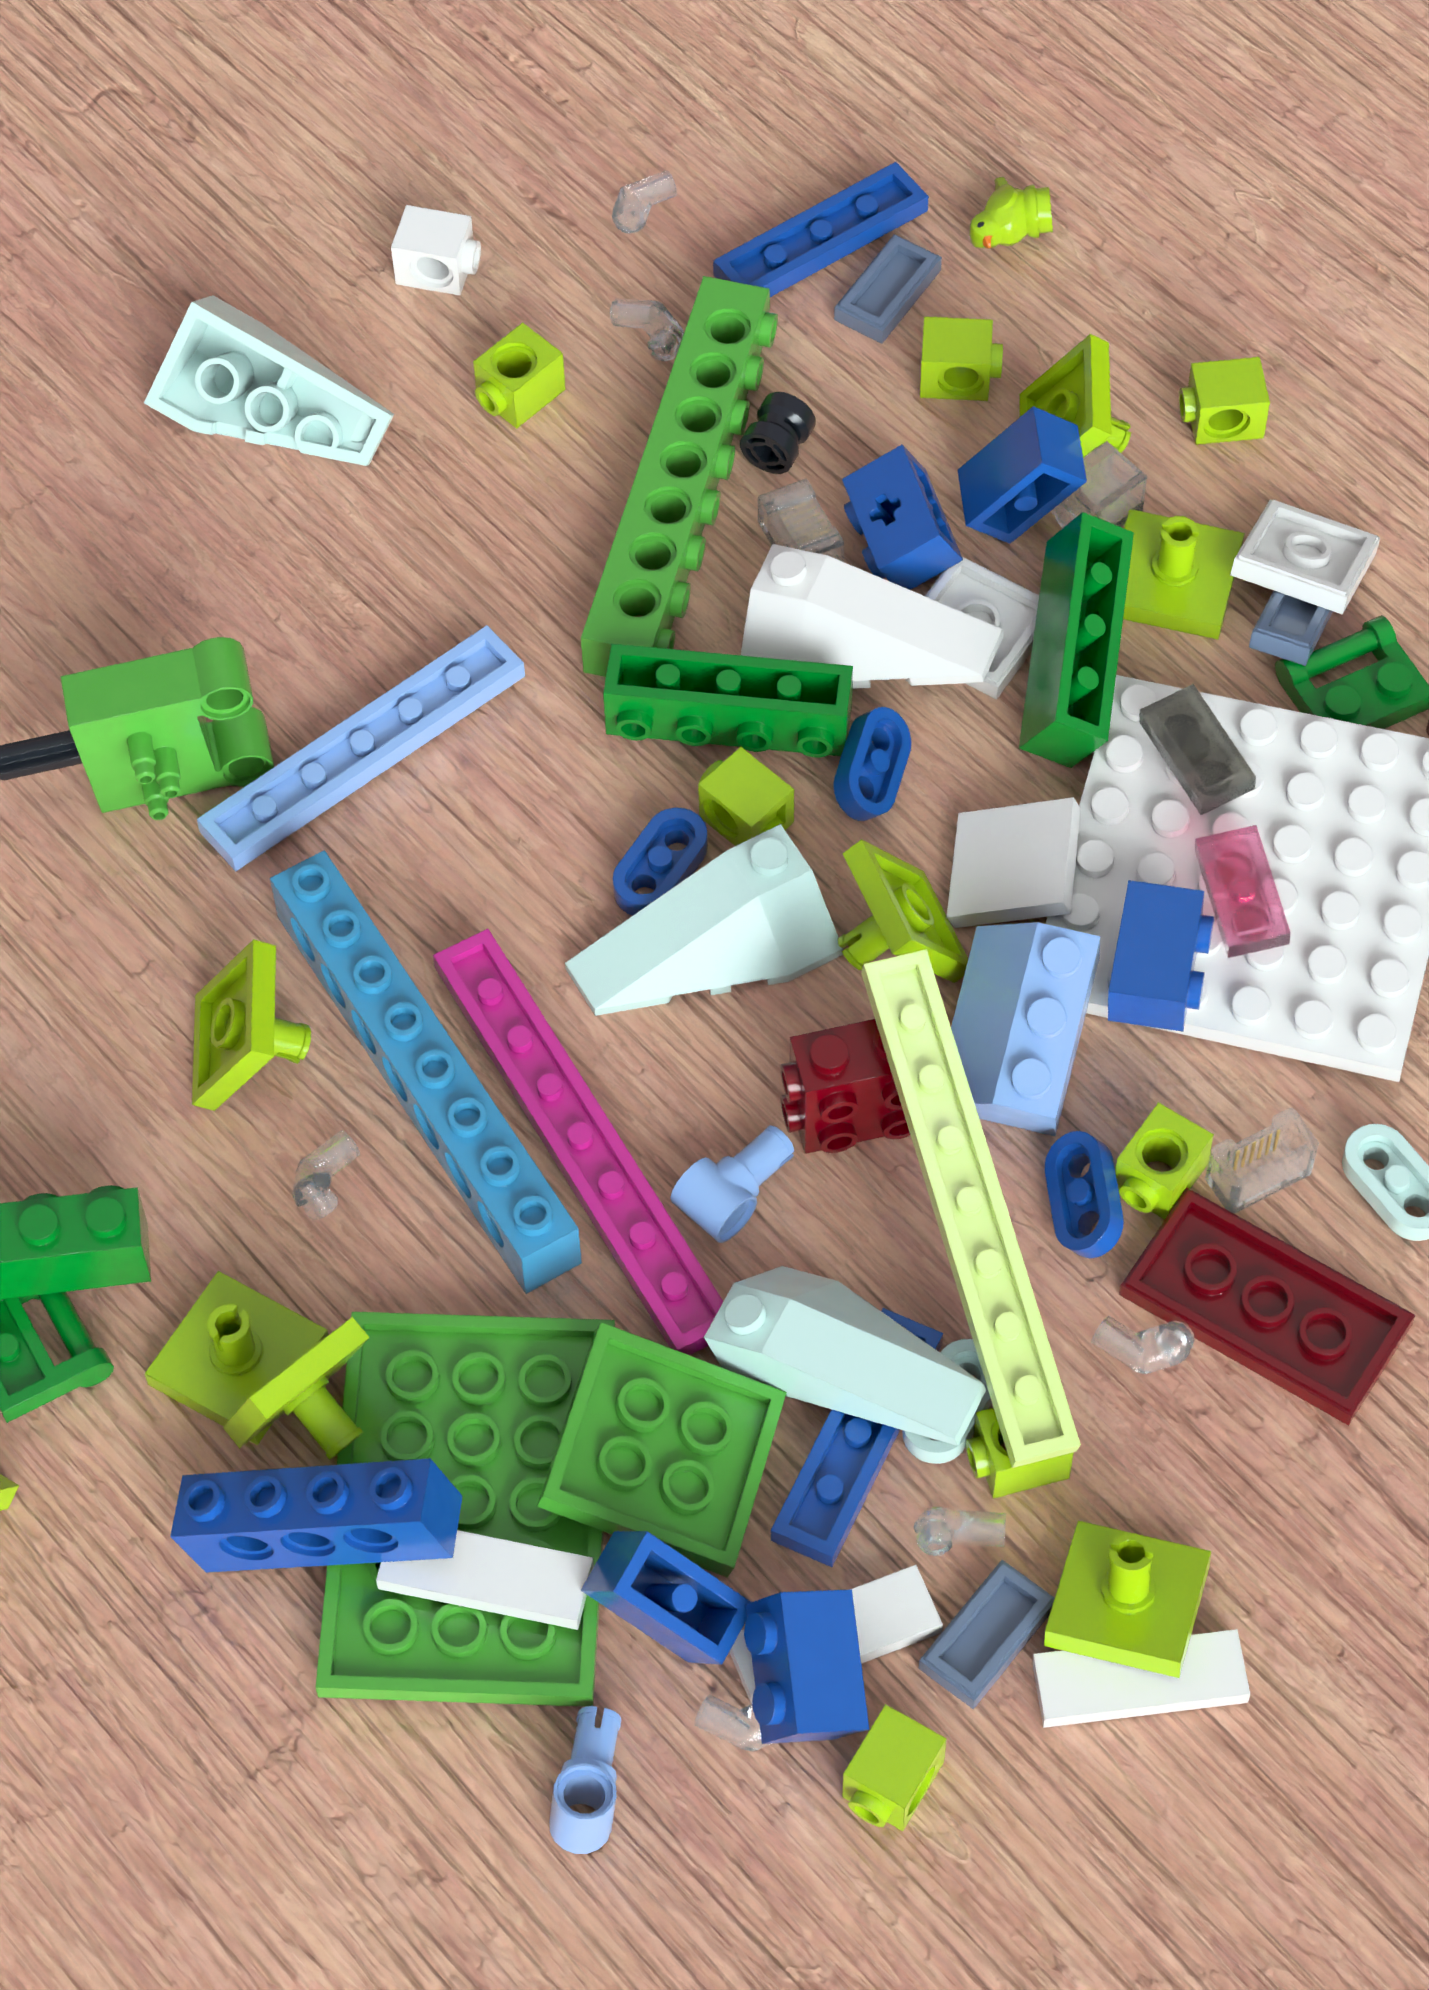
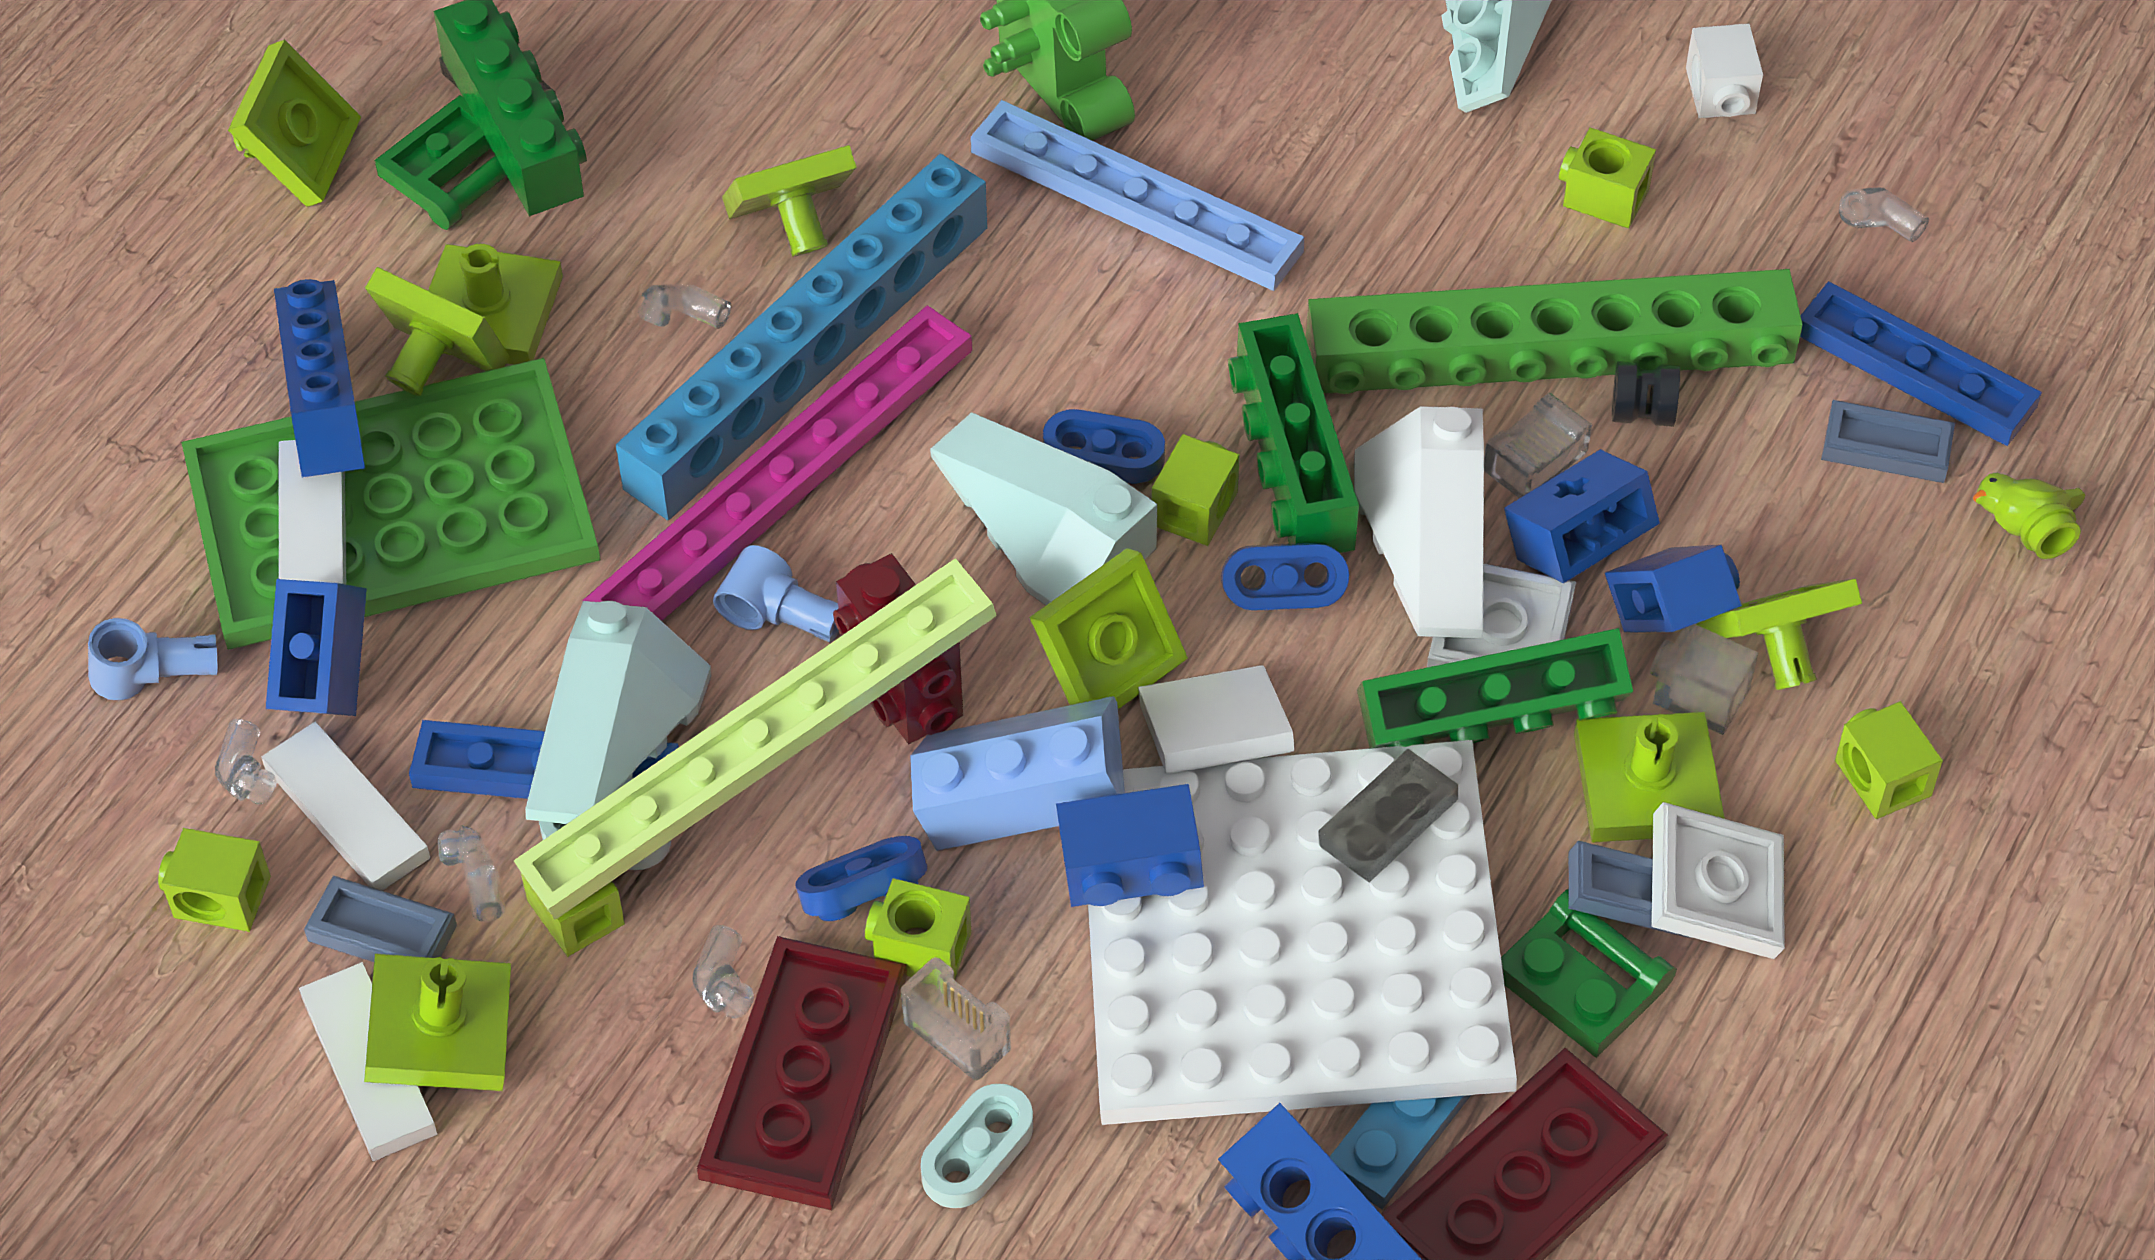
camera: 70 degrees right, 5 degrees down
bright green plate [537,1322,787,1578] -> none
clear arm [610,298,684,361] -> none
blue brick [744,1589,870,1744] -> none
lime brick [920,316,1003,401] -> none
clear pink plate [1195,825,1291,958] -> none

